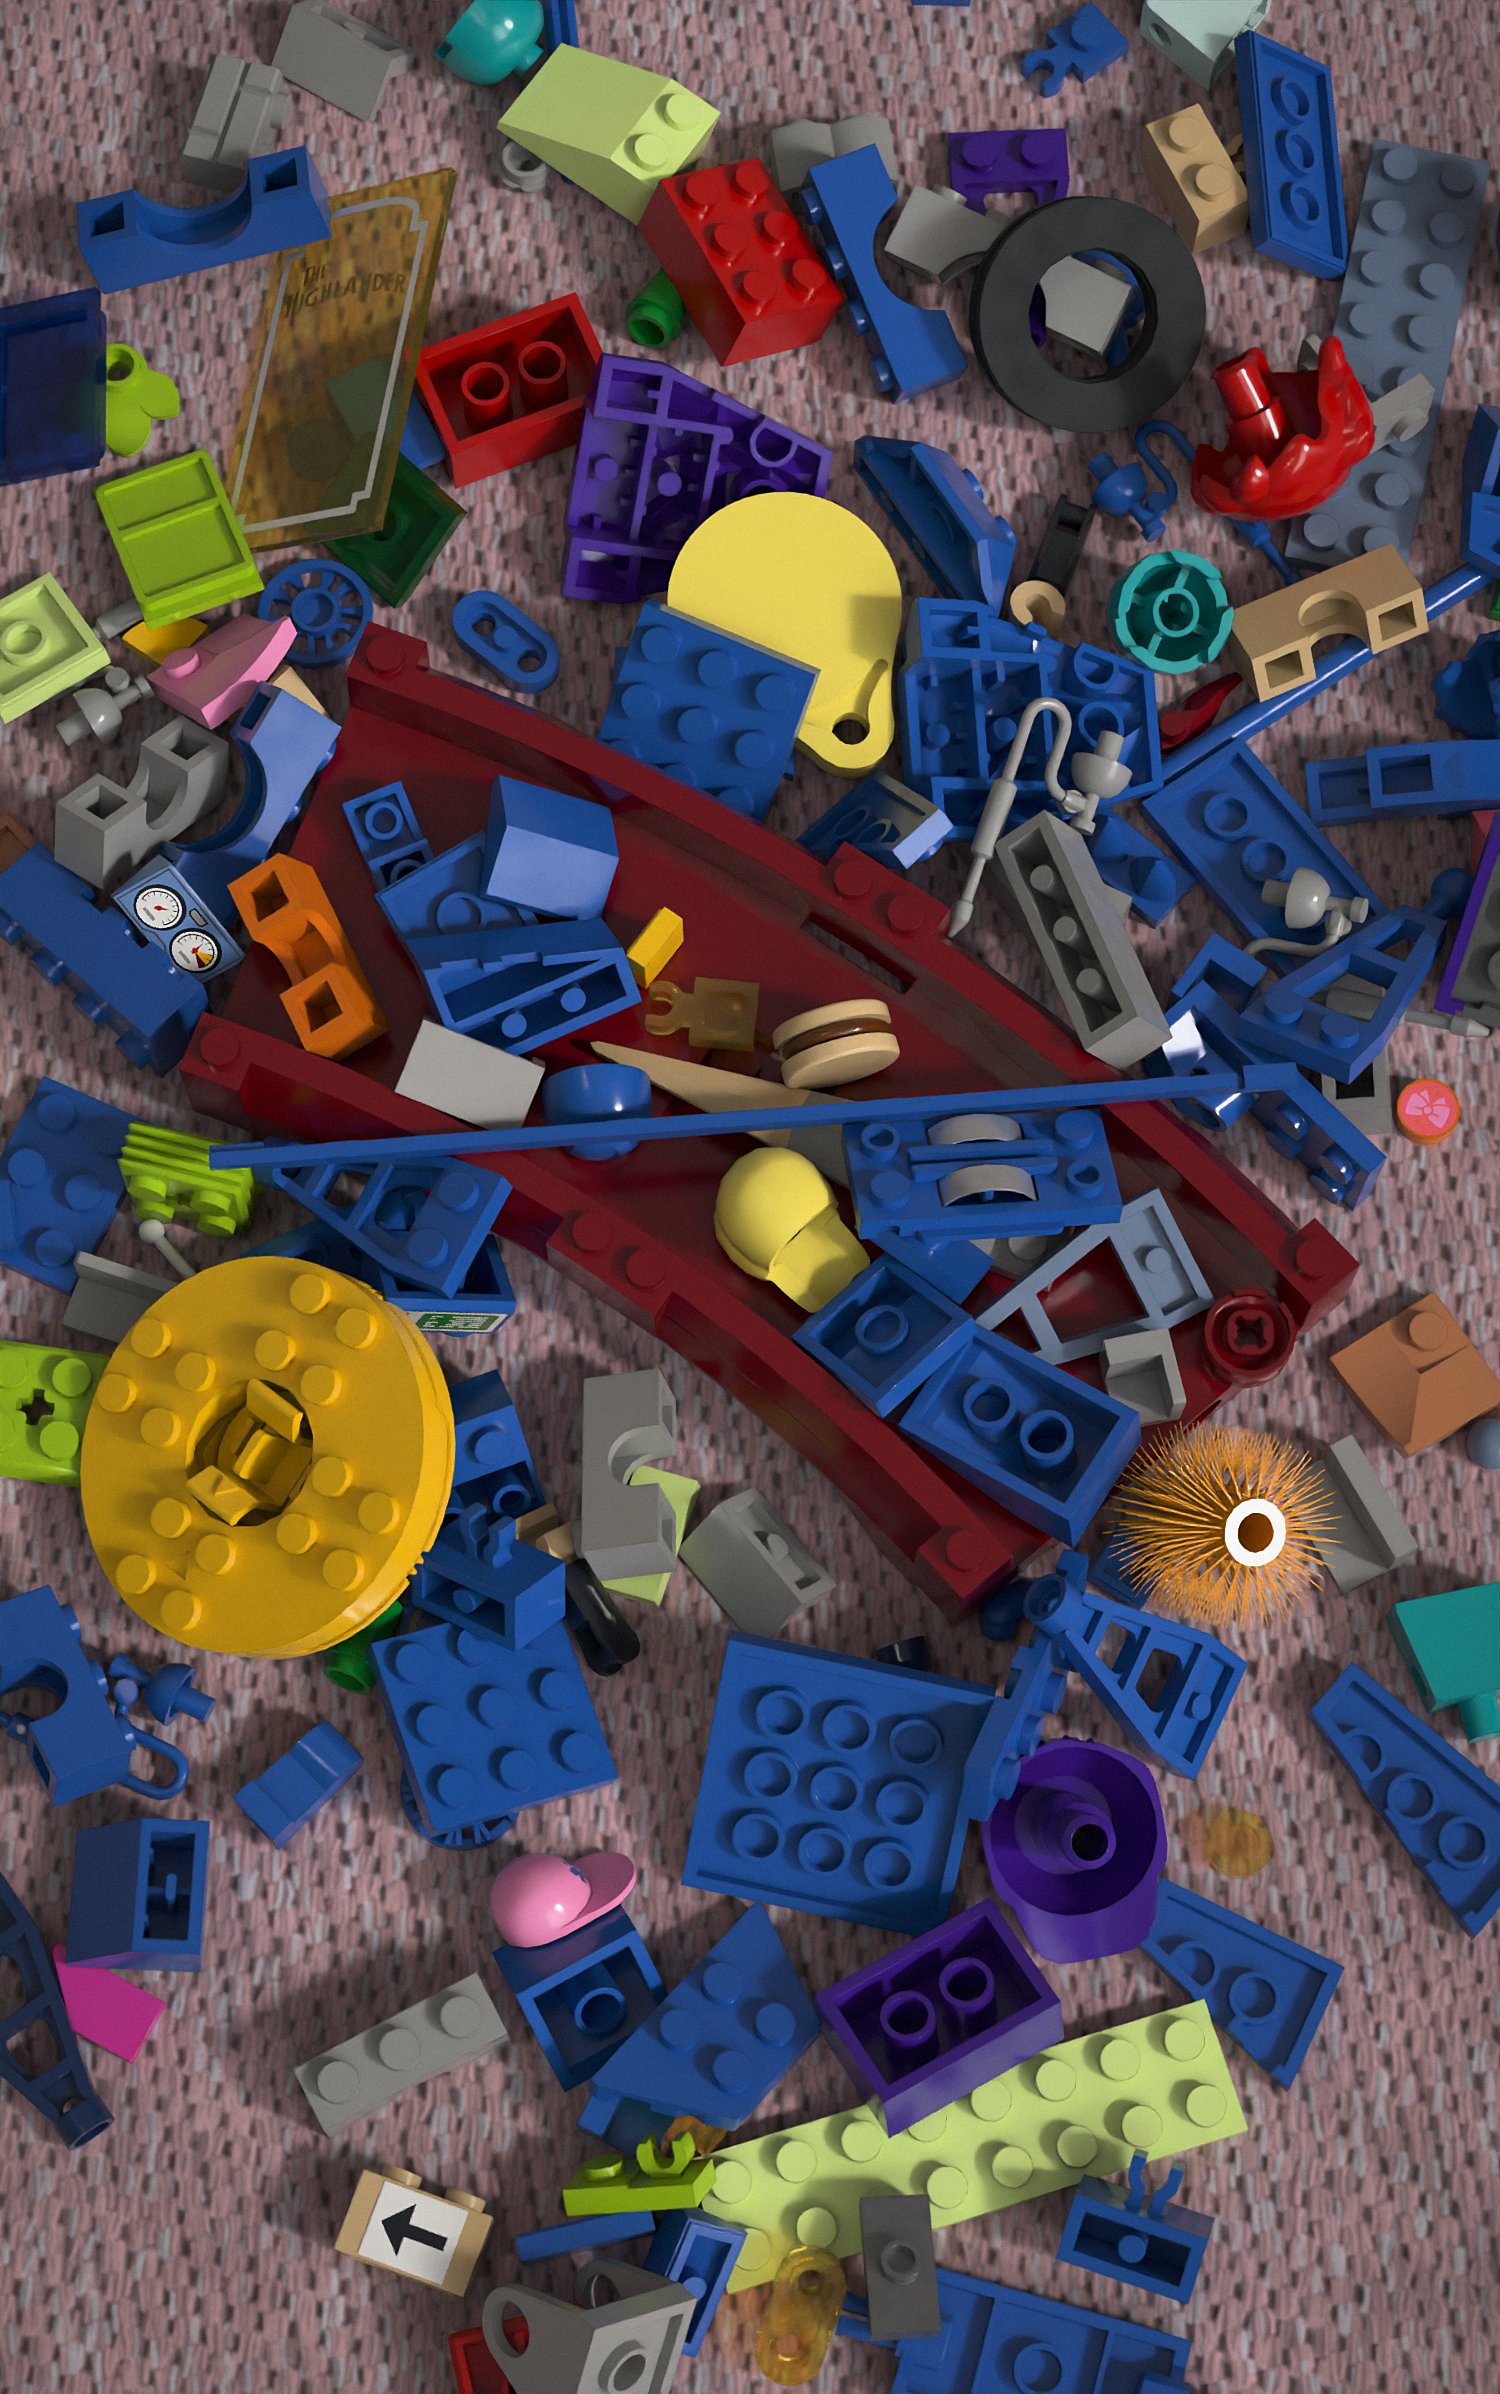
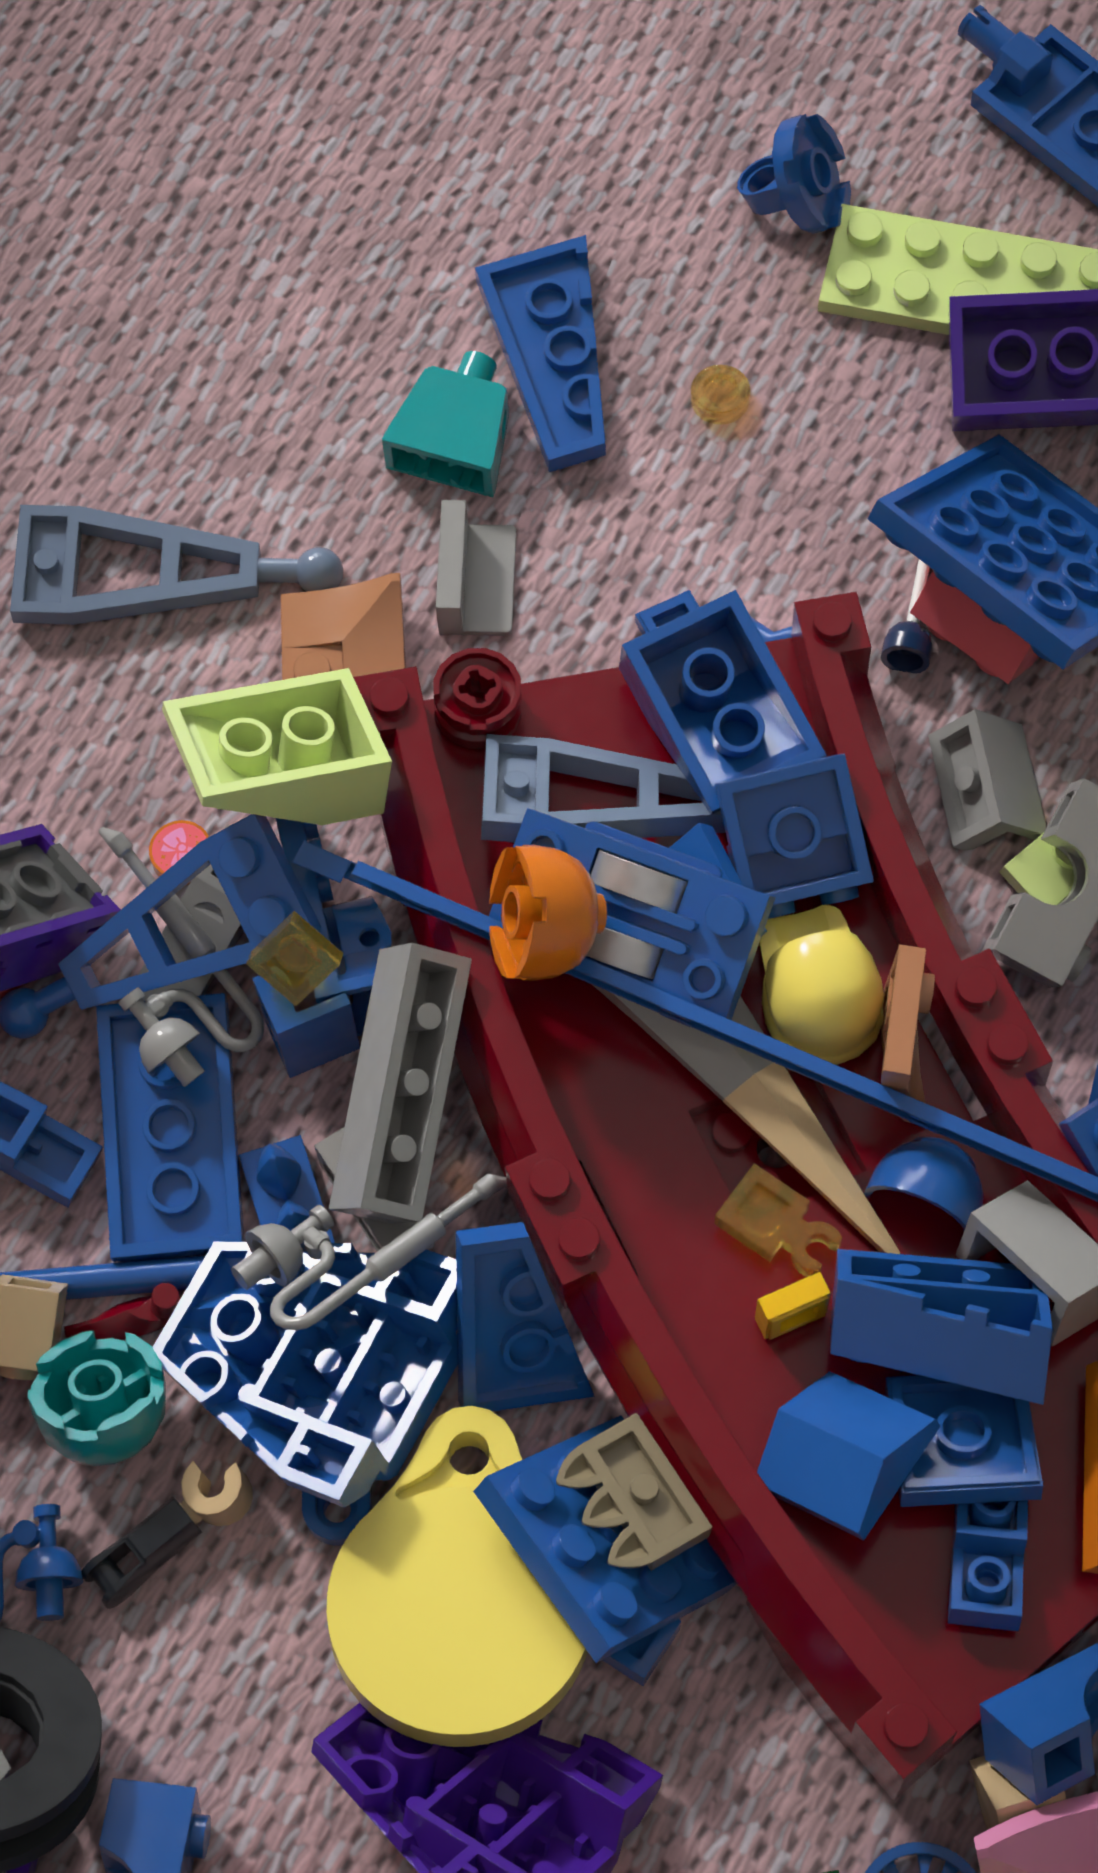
camera: 145 degrees left, 5 degrees down
blue plate [452,590,560,694] -> none
tan head [772,999,900,1090] -> none
blue wedge [853,435,1017,619] -> none
blue wing [960,1548,1089,1823] -> none
dark purple piece [980,1735,1168,1964] -> none
blue plate [1023,1573,1248,1781] -> none
blue brick [1055,2148,1215,2305] -> none
light grey panel [1098,1327,1186,1427] -> none
light orange piece [1102,1421,1342,1632] -> none
blue wing [1137,1877,1345,2092] -> none
none -> yellowish green slope [162,668,392,825]
none -> clear yellow plate [246,911,343,1006]
none -> orange cylinder [489,845,607,981]
none -> dark tan plate [556,1413,712,1571]
none -> blue tile [737,114,851,234]
none -> nougat plate [881,944,935,1123]

